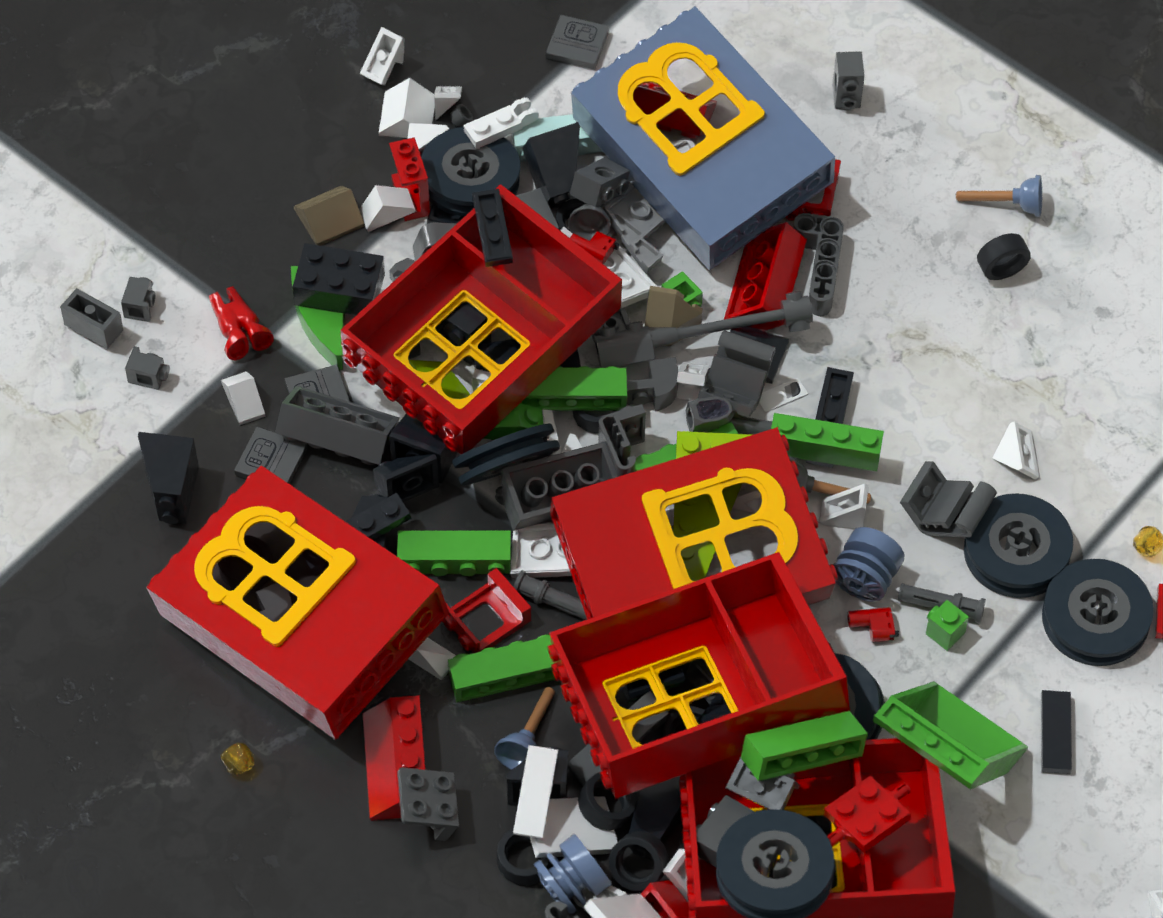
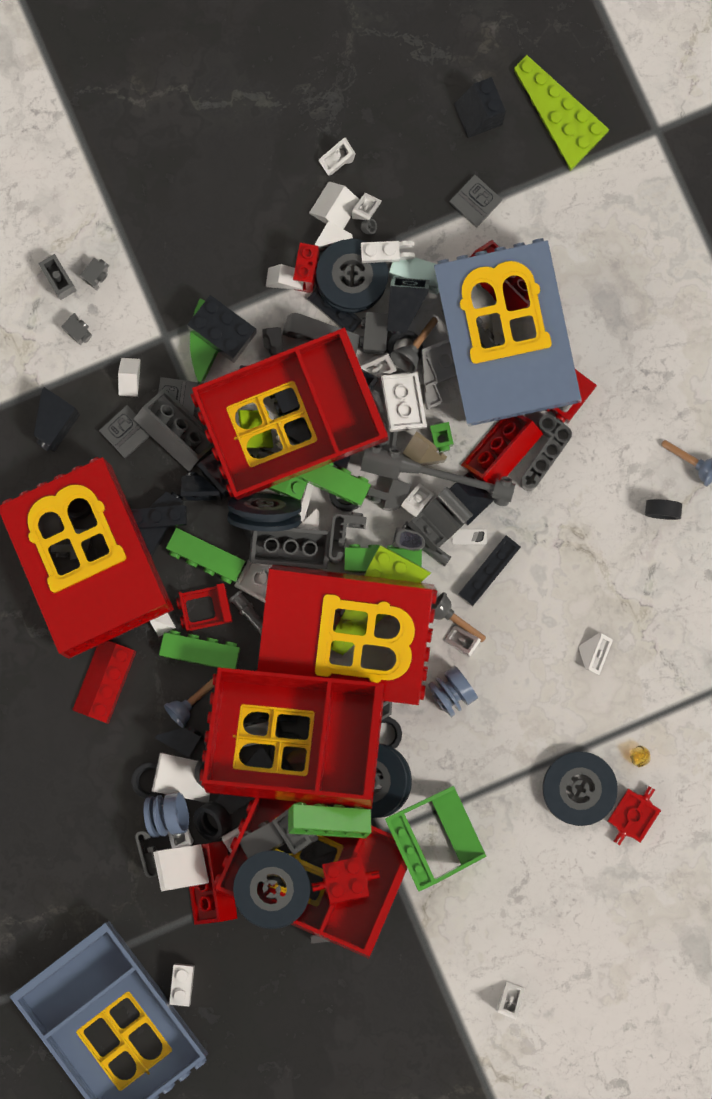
camera: 25 degrees right, 25 degrees up
red piece [209,286,274,361] -> none
clear yellow piece [220,743,254,775] -> none
dark tan slope [294,186,364,246] -> none
dark grey bracket [397,767,459,841] -> none
black tile [472,189,513,267] -> none
white tile [513,745,558,839] -> none
dark grey brick [570,157,630,207] -> none
red piece [570,231,620,264] -> none
bright green brick [771,413,884,472] -> none
dark grey brick [832,51,865,109] -> none
red piece [847,607,899,642] -> none
dark grey pin [898,583,986,623] -> none
dark grey piece [900,461,997,537] -> none
bright green brick [925,600,969,651] -> none
black wheel [964,493,1073,598] -> none
black tile [1041,690,1072,774] -> none

